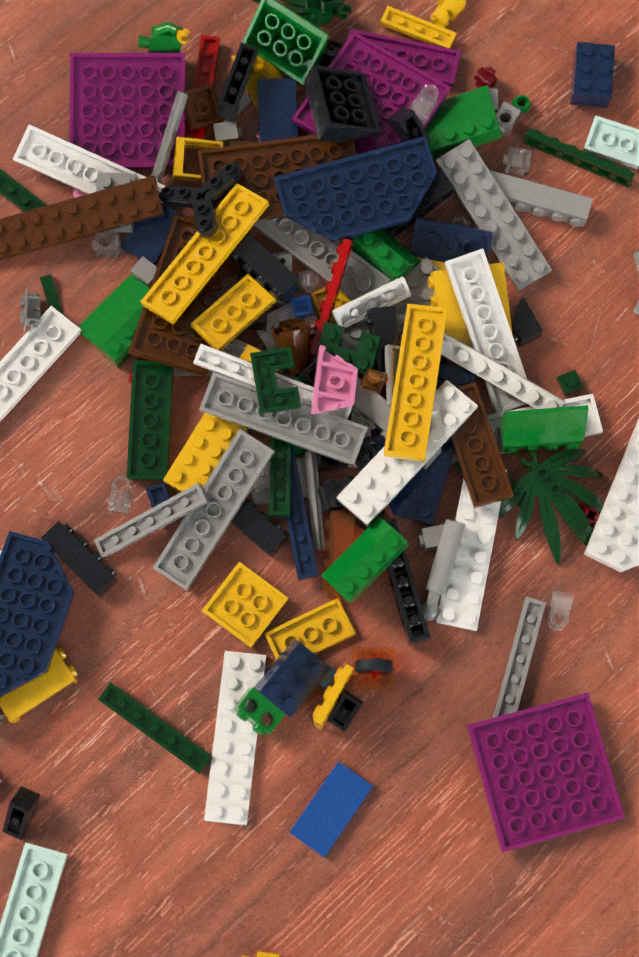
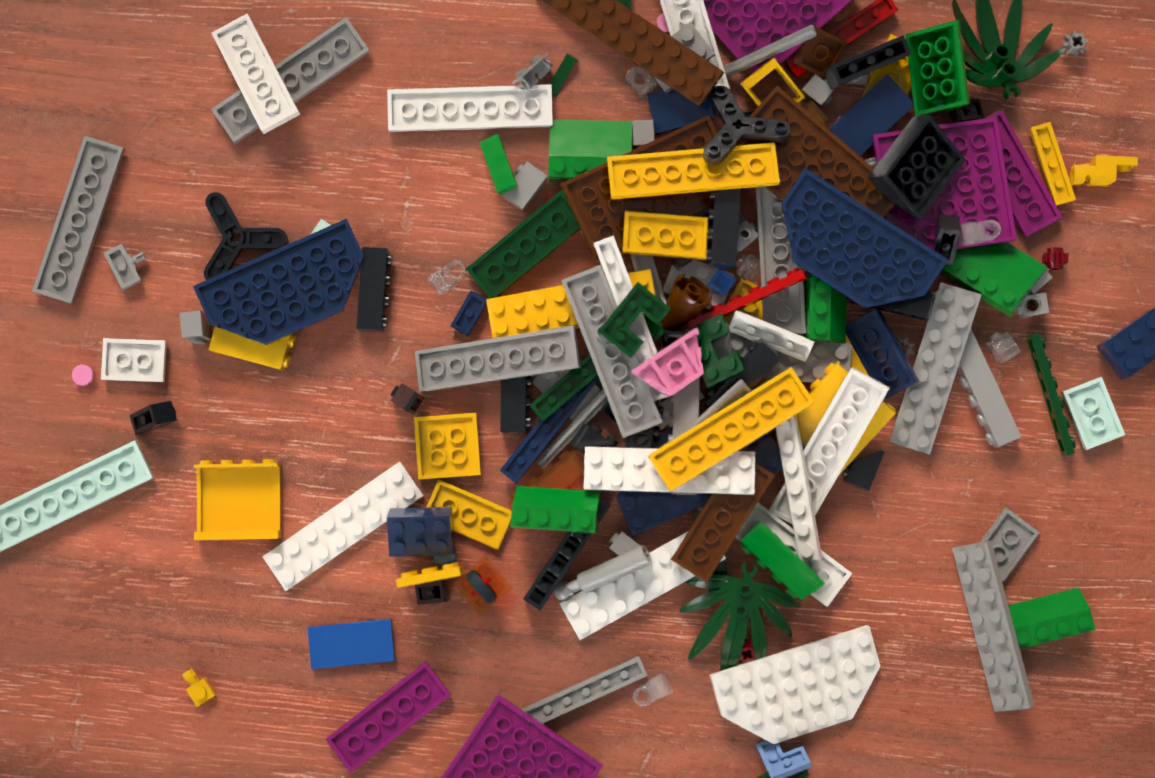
camera: 55 degrees right, 10 degrees up
light grey plate [94,483,209,559] -> none
dark green plate [98,682,212,774] -> none
green brick [233,687,285,735] -> none
clear orange plate [361,368,388,393] -> none
green plate [512,95,531,114] -> none
dark green plate [556,370,584,397] -> none
none -> yellow panel [194,459,282,540]
none -> magenta plate [325,661,452,773]
none -> slope [390,383,425,415]
none -> green tile [479,133,518,195]
none -> light grey brick [503,161,548,212]

